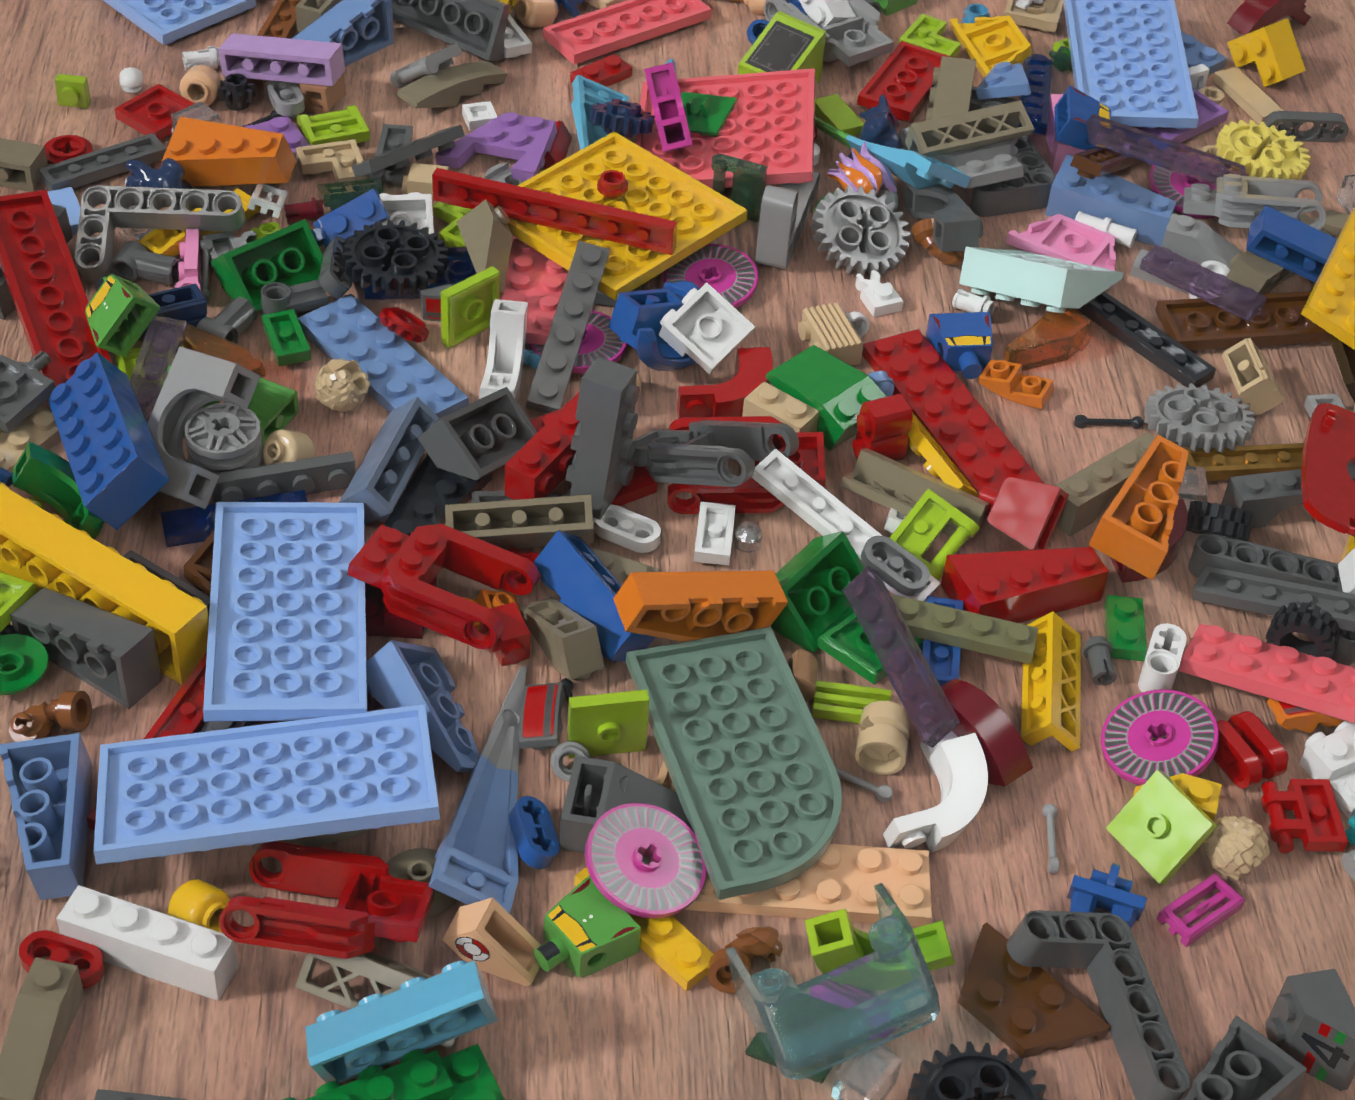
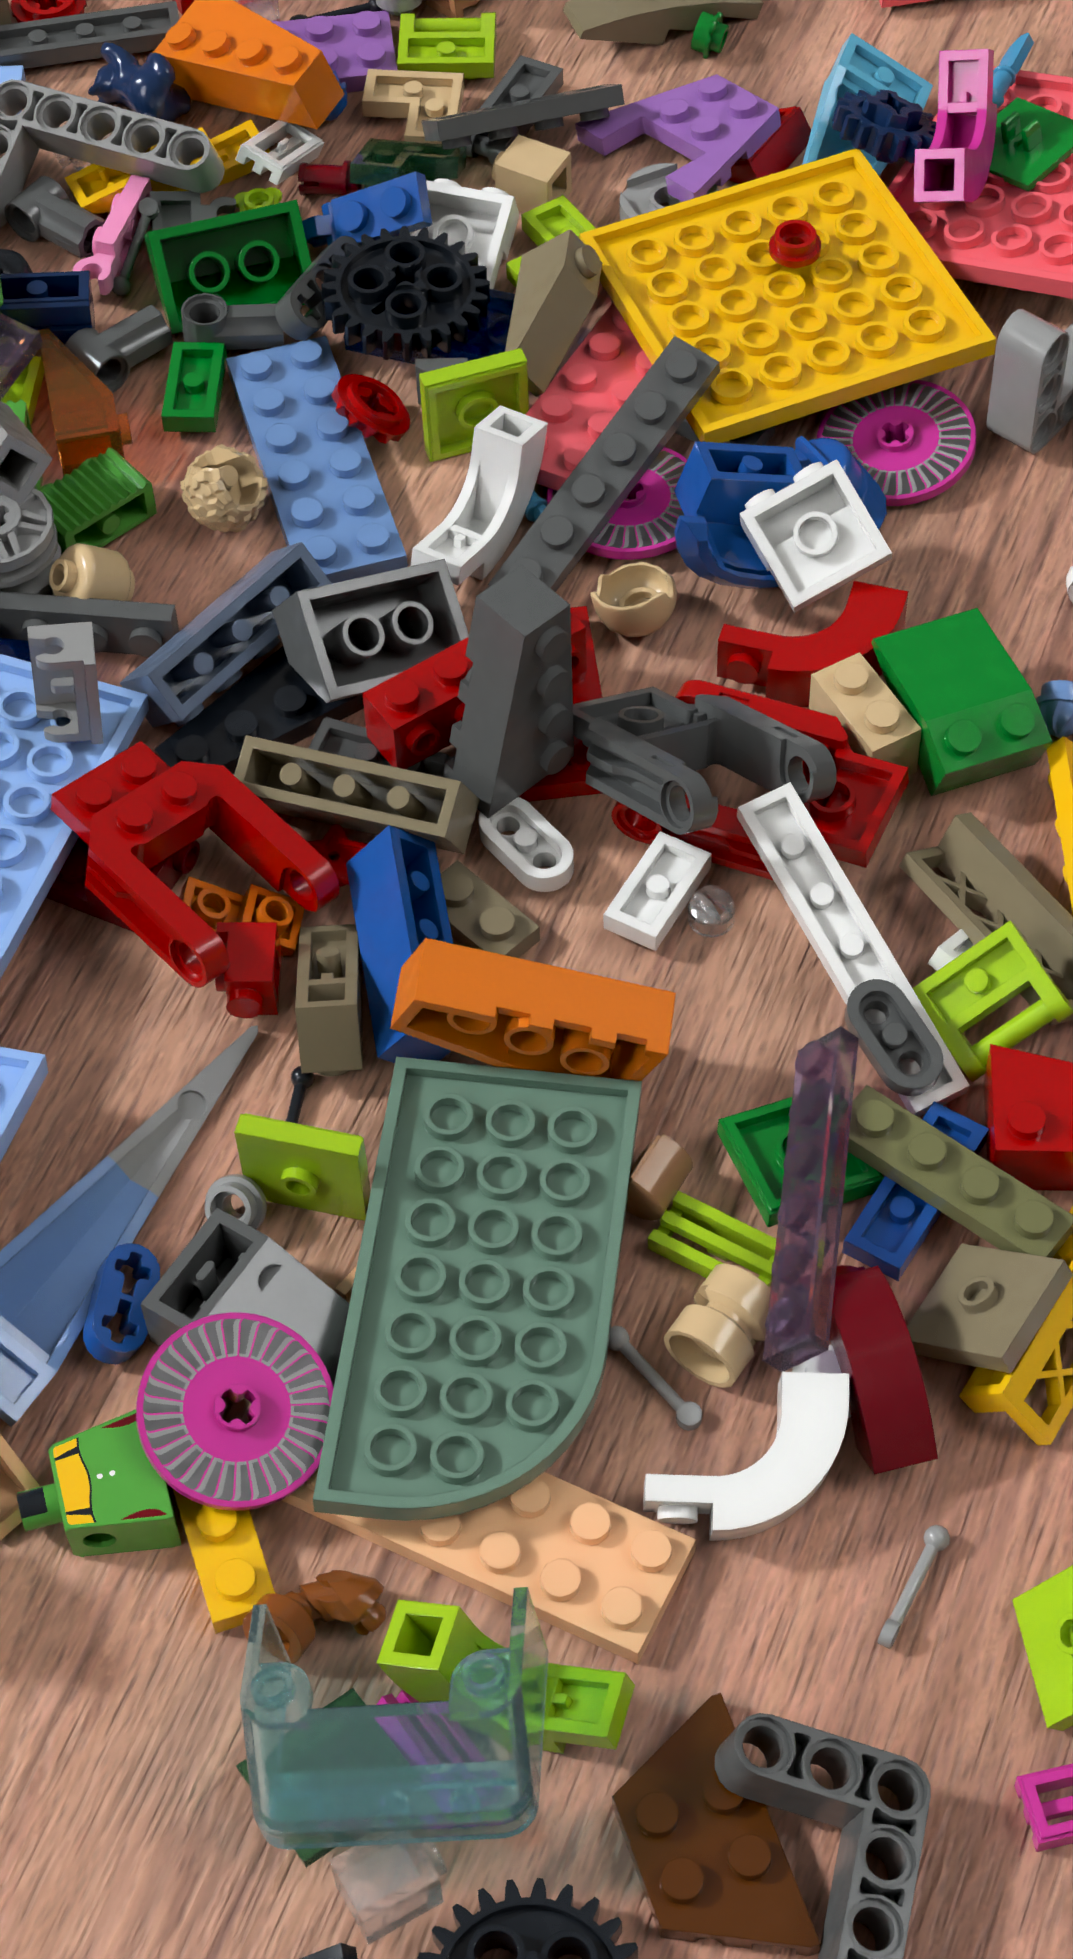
camera: 30 degrees right, 10 degrees up
medium blue wedge [366,640,480,773] -> none
red plate [432,168,677,255] -> none
white plate [462,101,497,131] -> none
slope [519,682,565,750] -> none
red plate [570,54,632,87] -> none
clear green plate [711,154,768,222] -> none
green slope [770,531,878,653] -> none
tan brick [798,302,864,366] -> none
red brick [852,394,913,461] -> none
blue hips [1067,863,1147,928] -> none
none -> light grey hinge [27,621,103,744]
none -> green plate [691,11,729,59]
none -> dark tan plate [907,1243,1073,1373]

